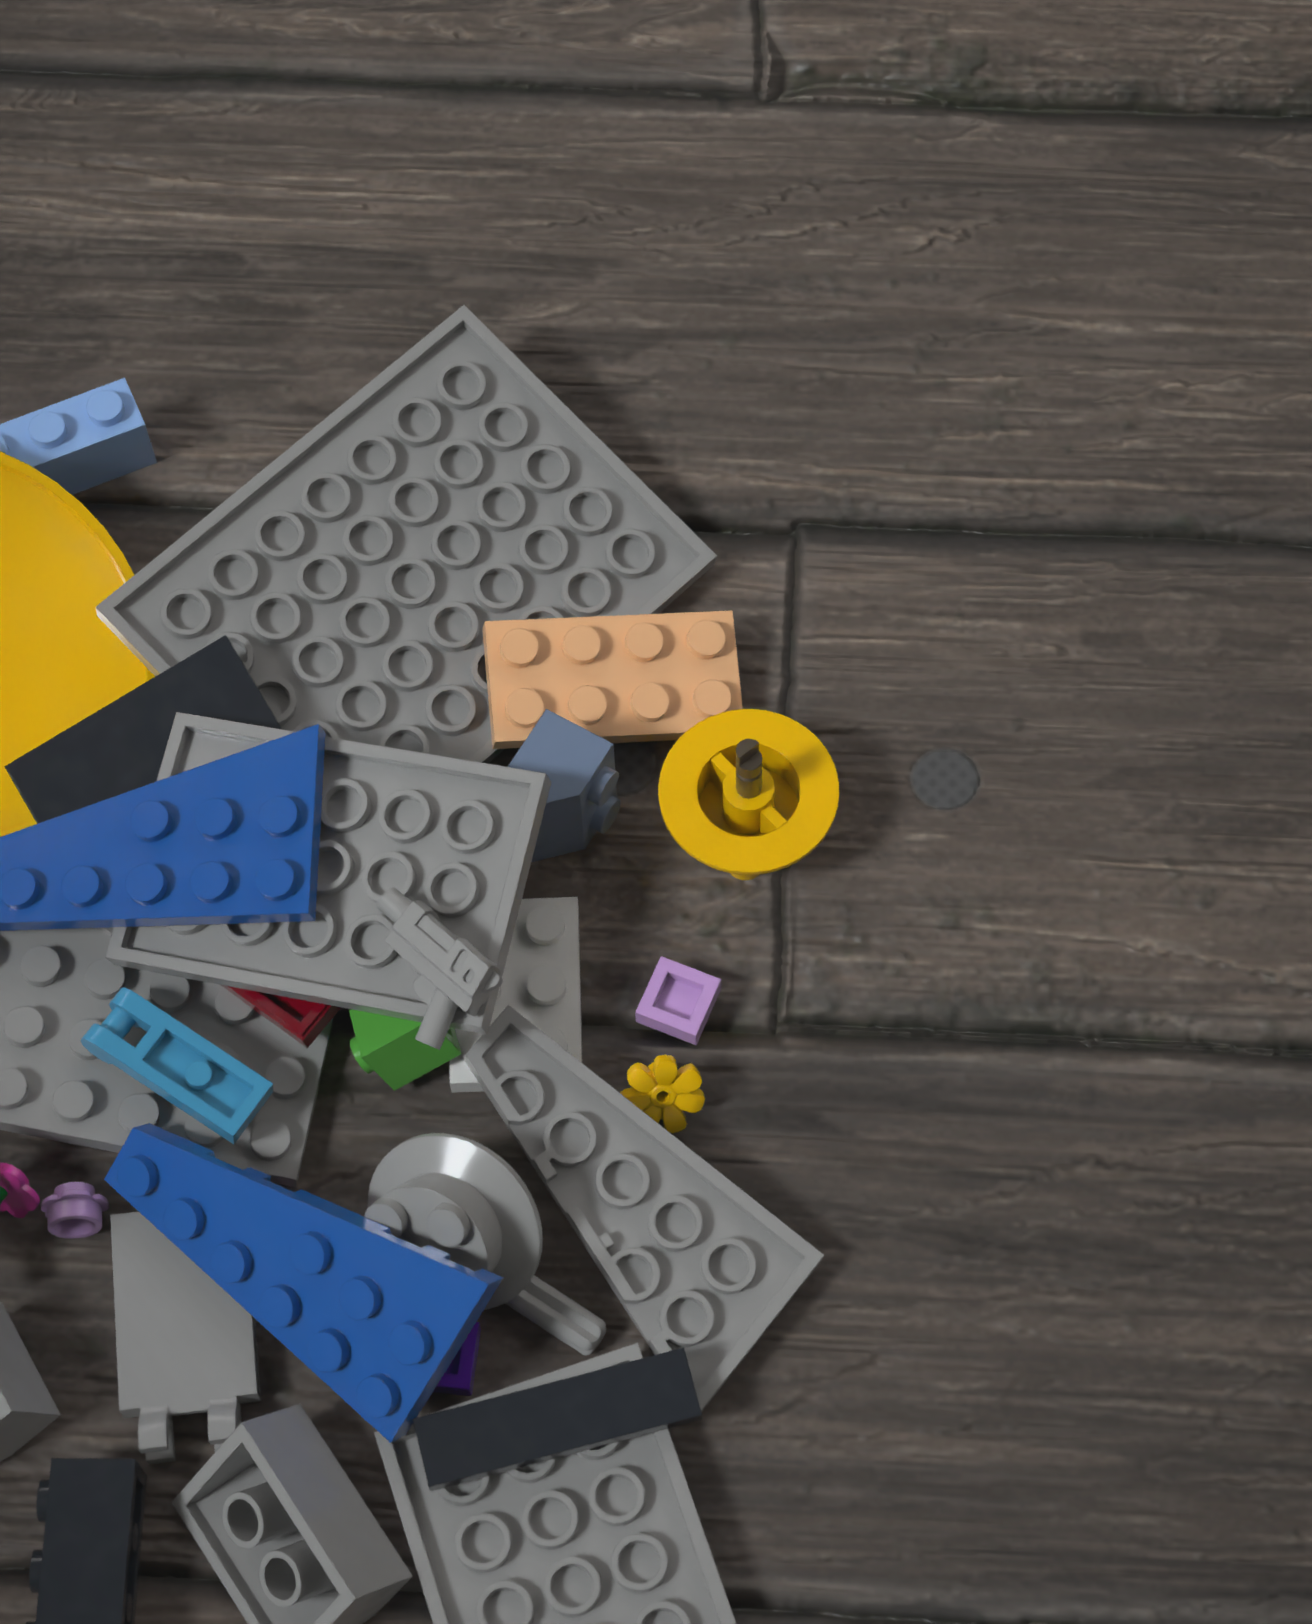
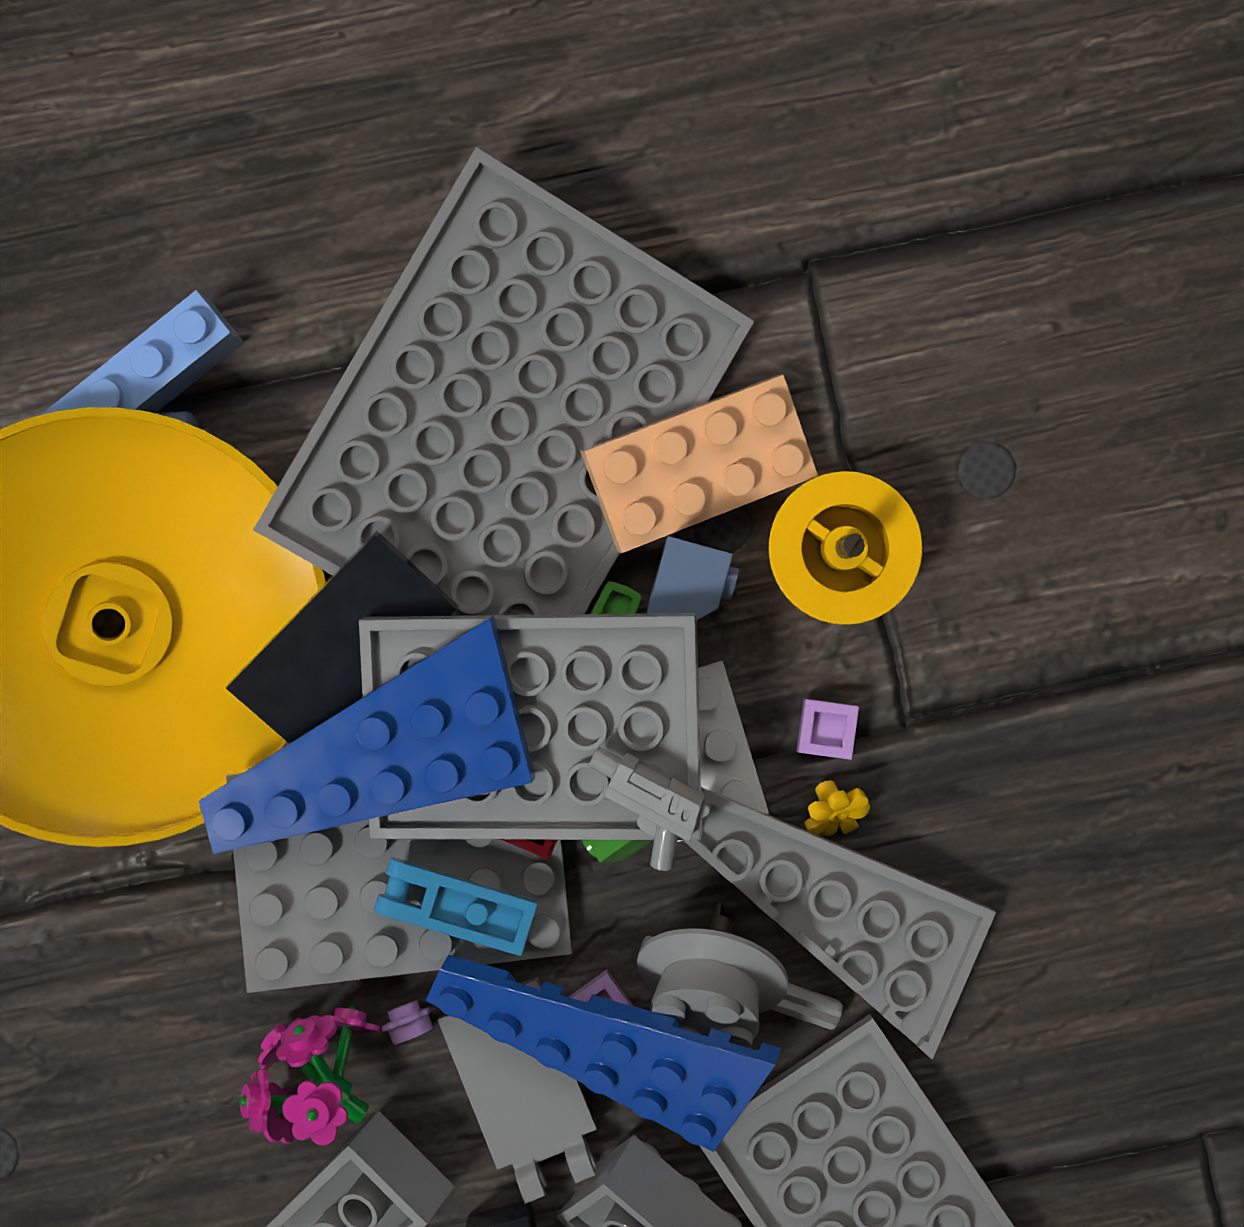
camera: 20 degrees left, 25 degrees up
black tile [413,1348,702,1491] -> none

